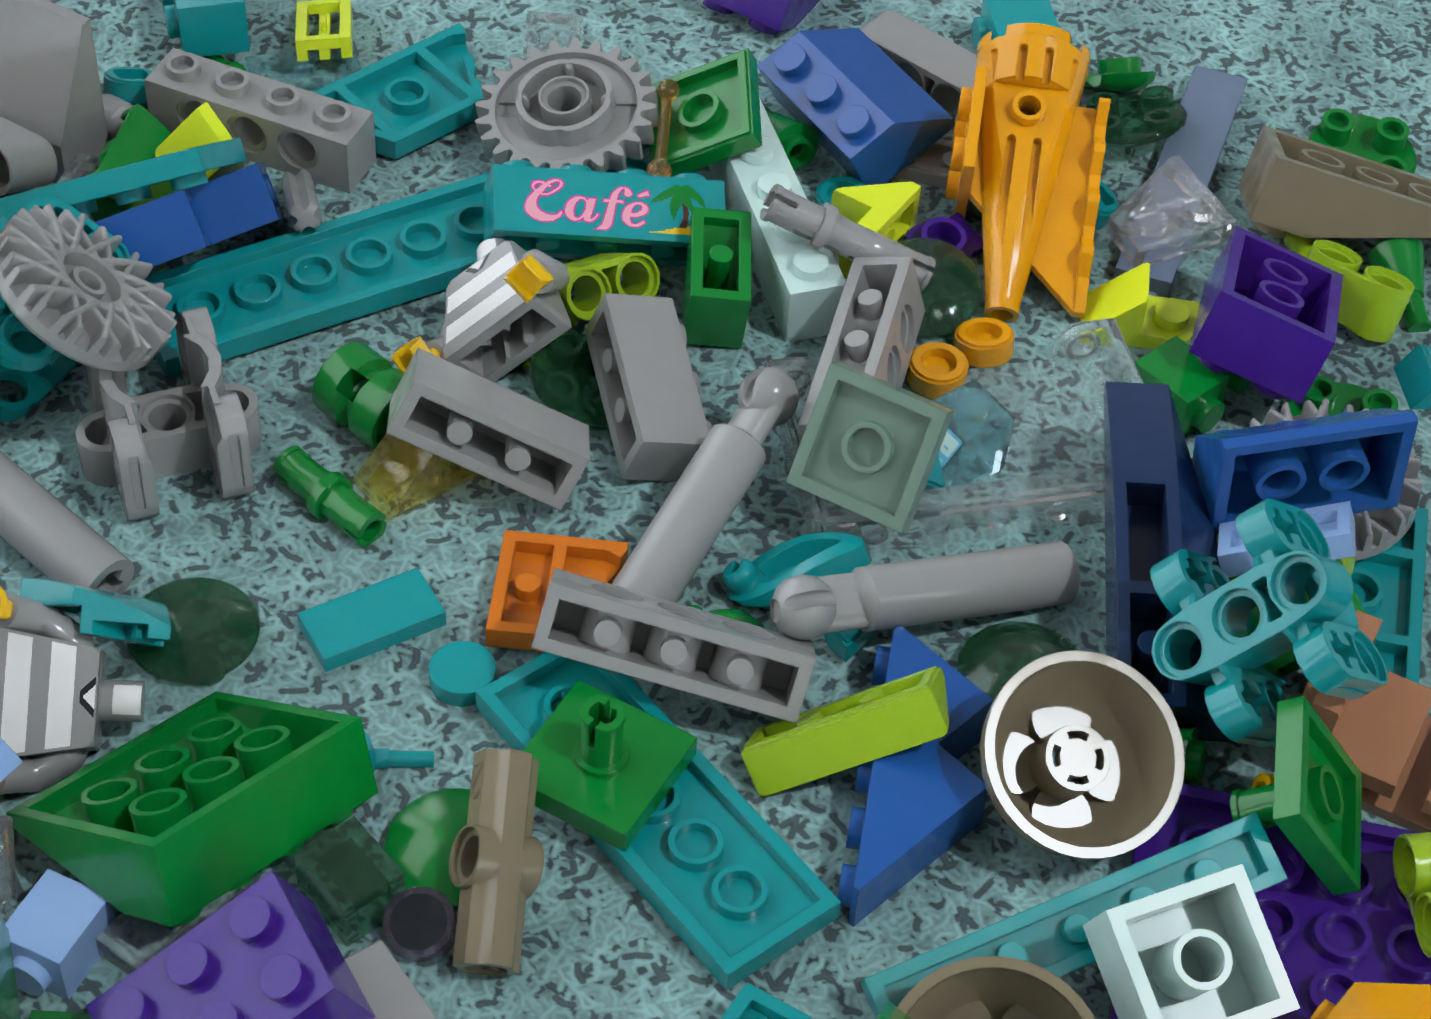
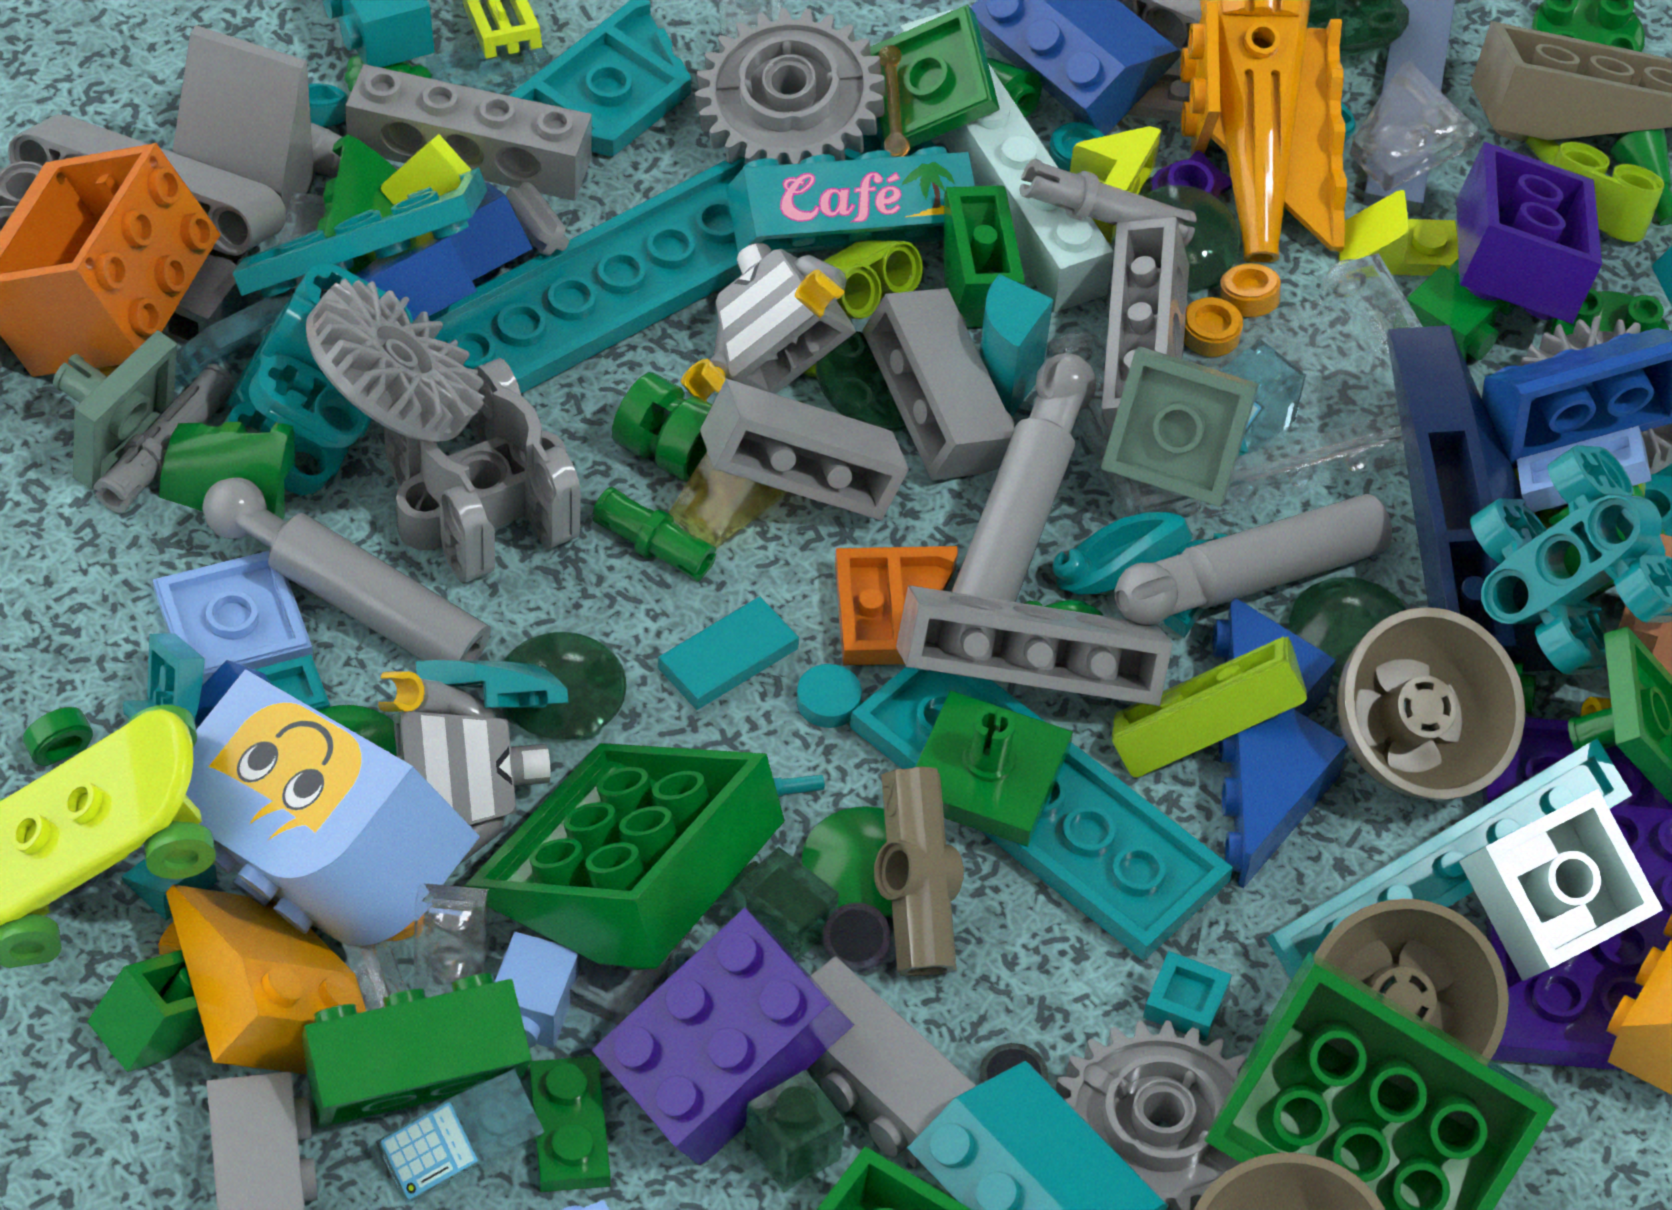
camera: 10 degrees left, 5 degrees up
none -> teal brick [979,274,1053,417]

